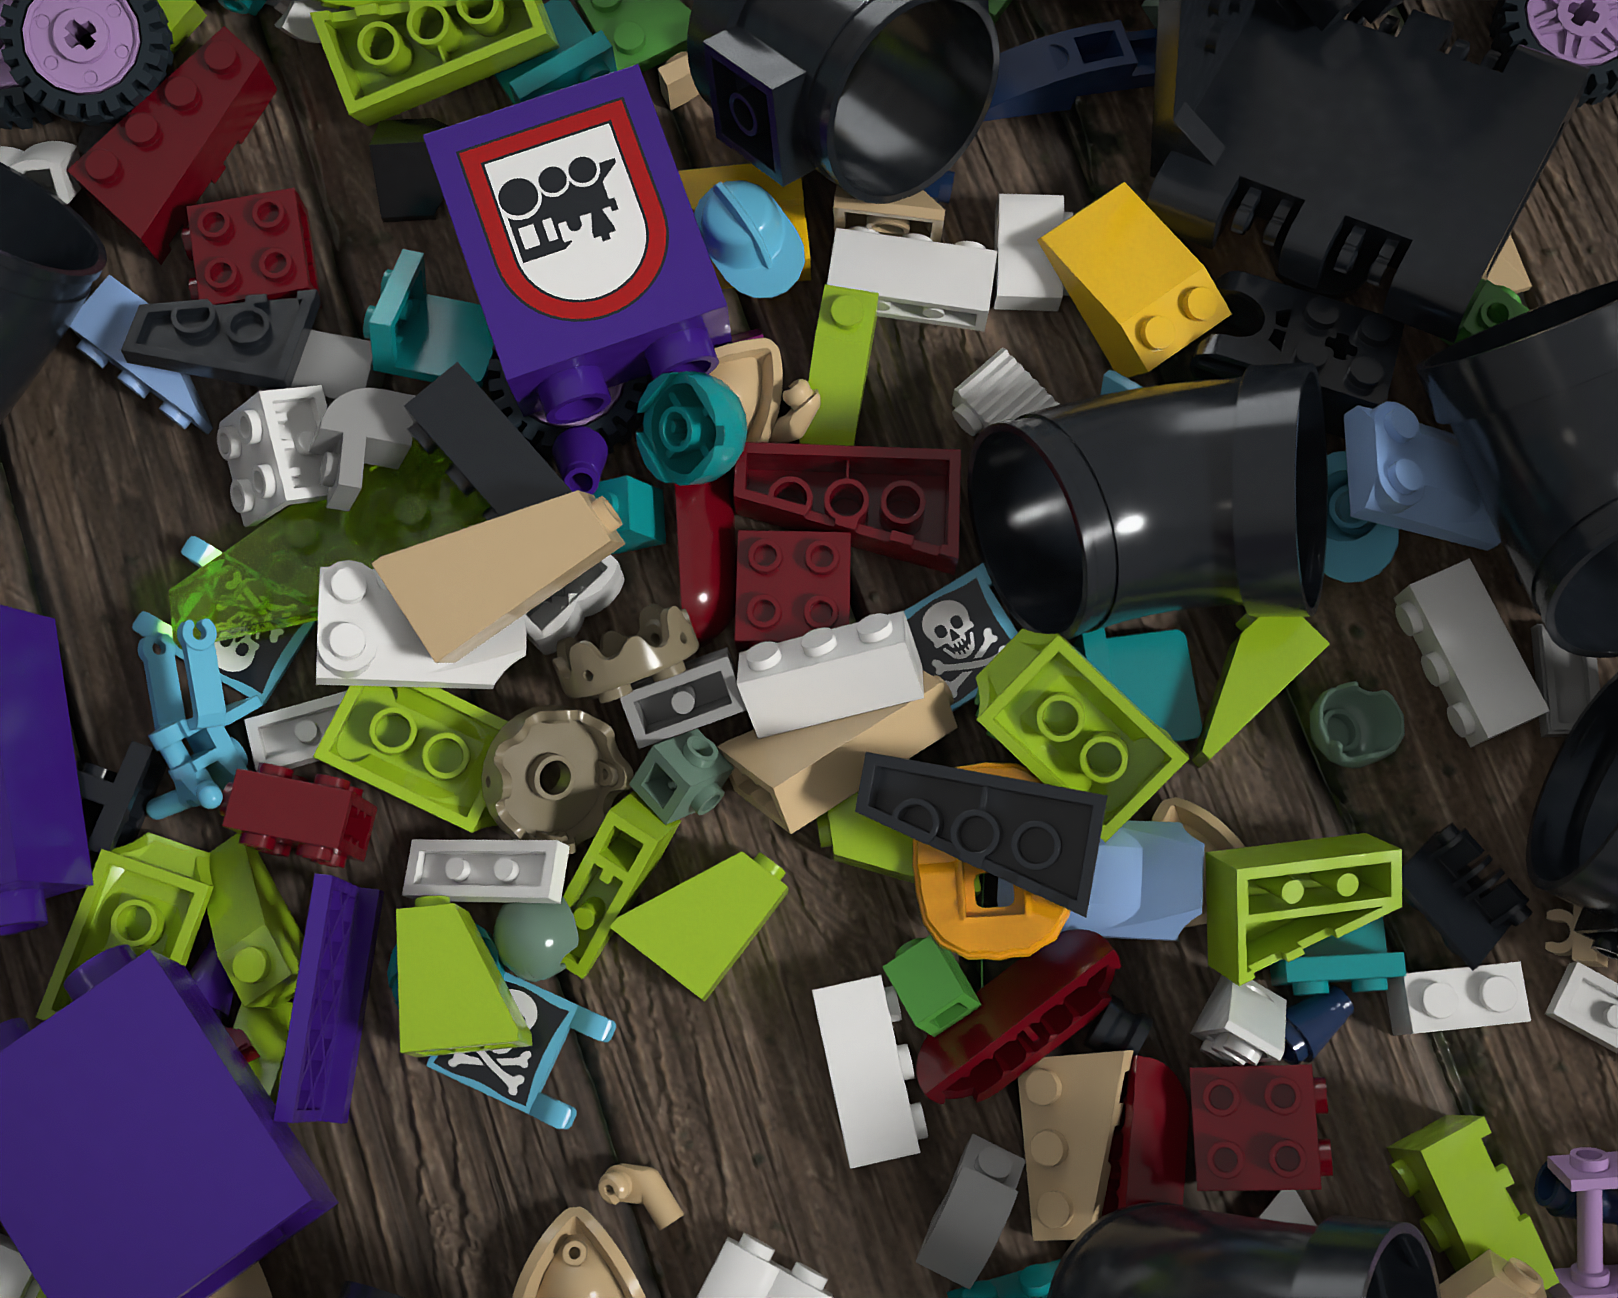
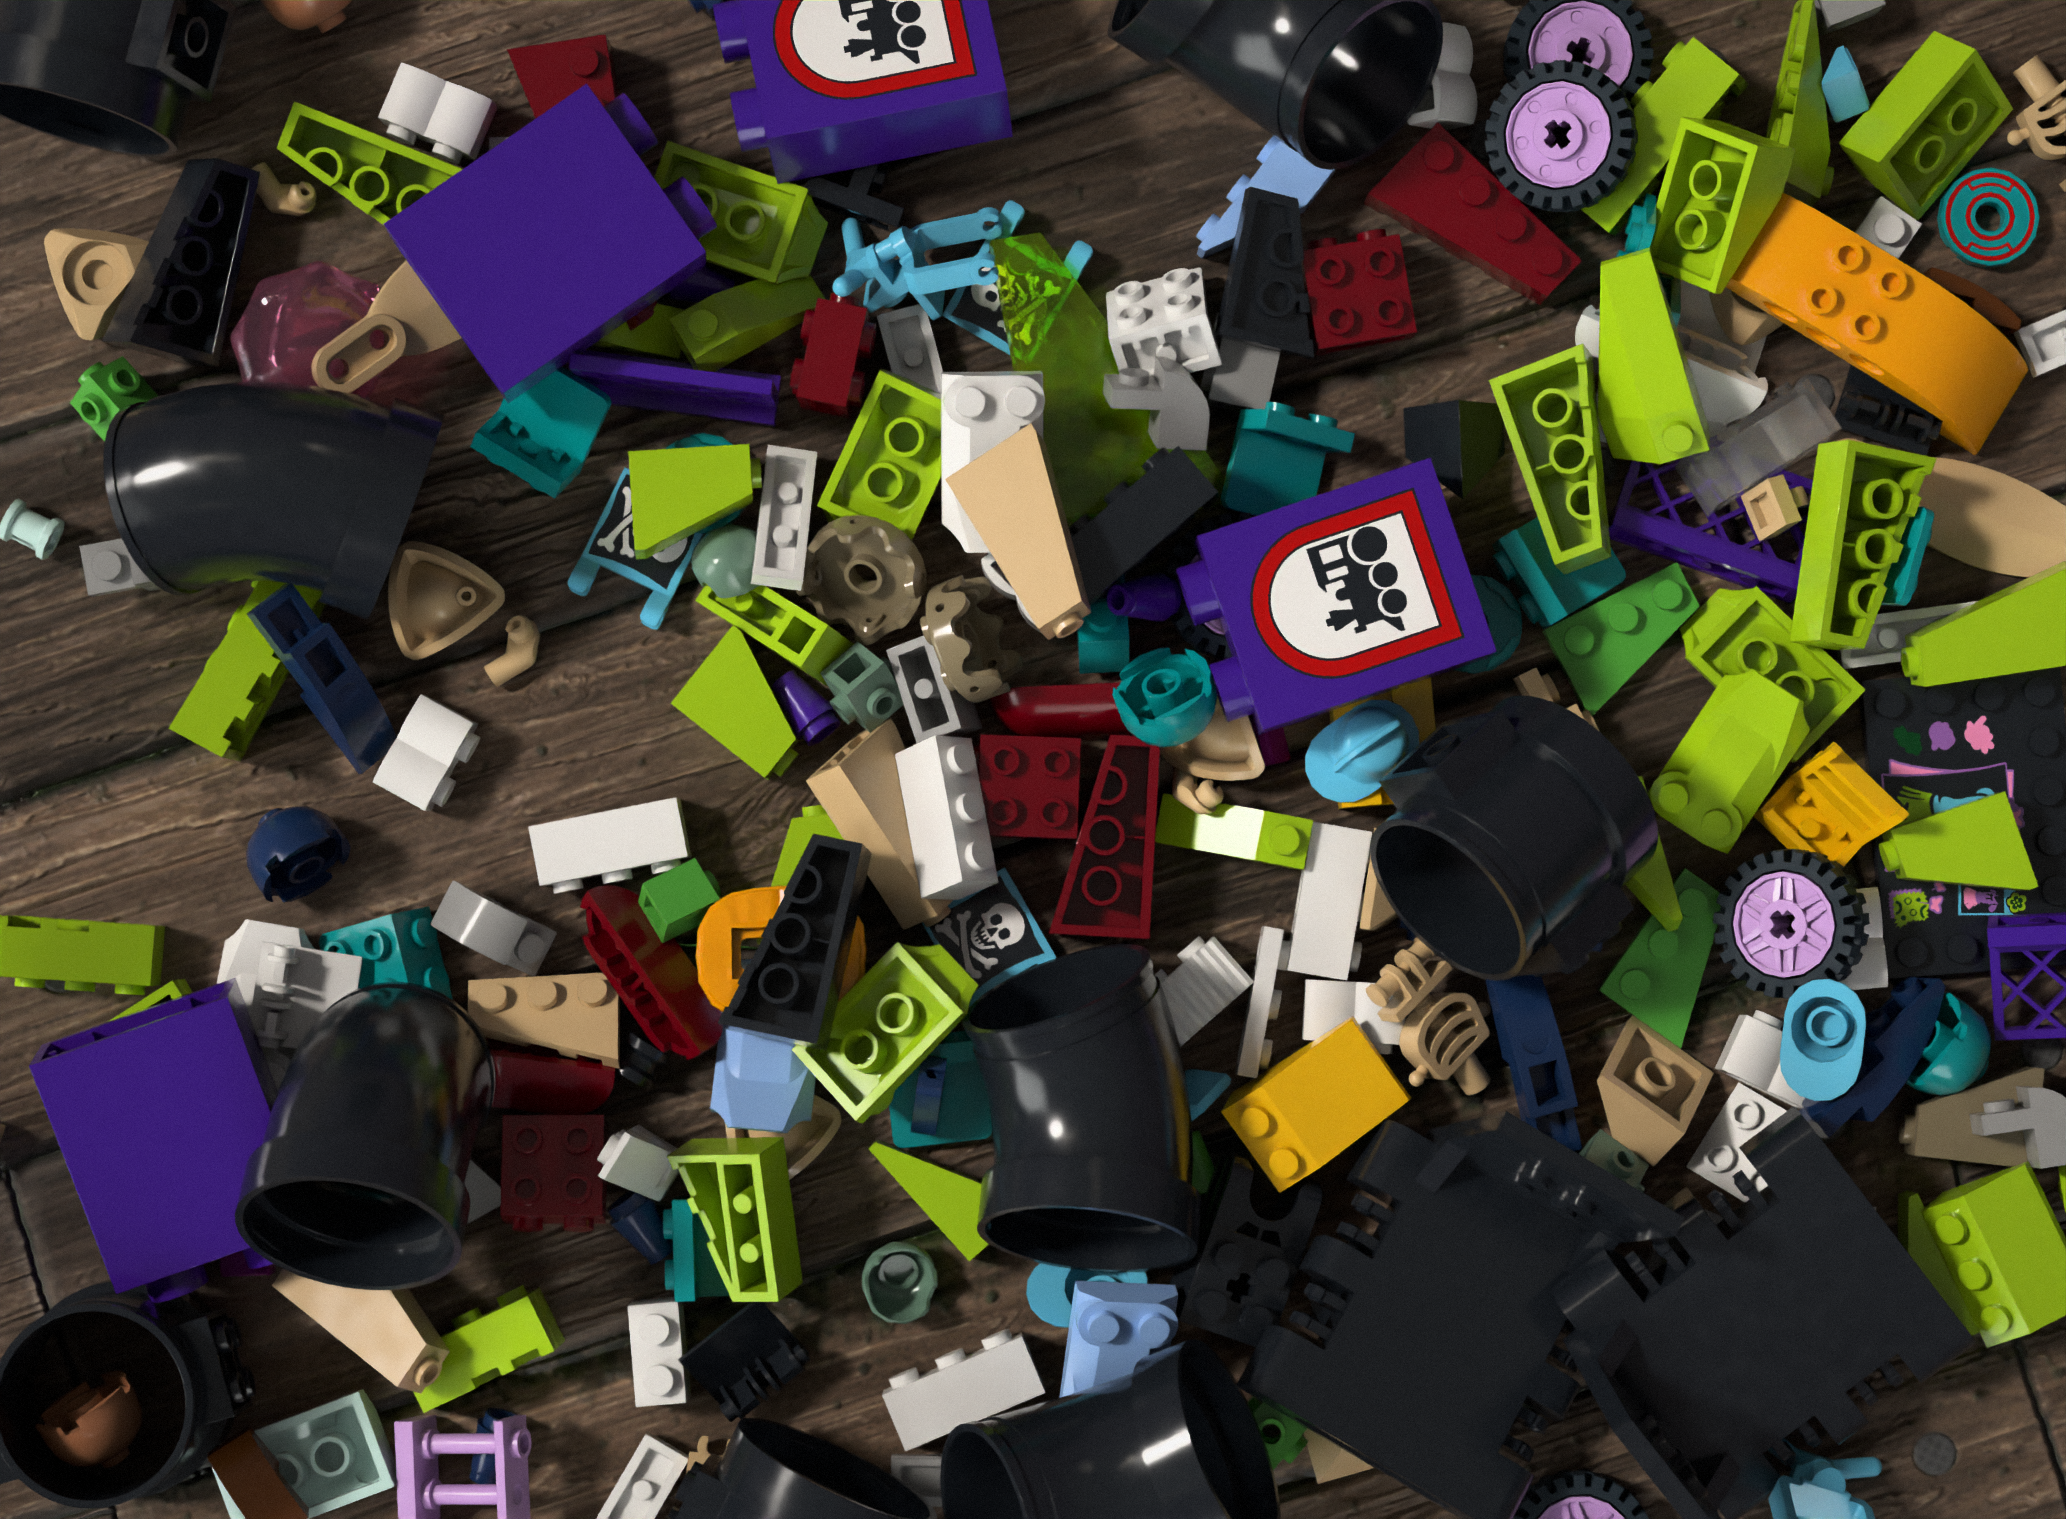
camera: 85 degrees right, 10 degrees up
none -> teal bracket [470,367,611,499]
none -> dark purple cone [771,670,840,746]
none -> dark blue piece [911,1055,947,1136]
none -> white plate [1235,926,1291,1078]
none -> tan torso [1366,937,1491,1095]

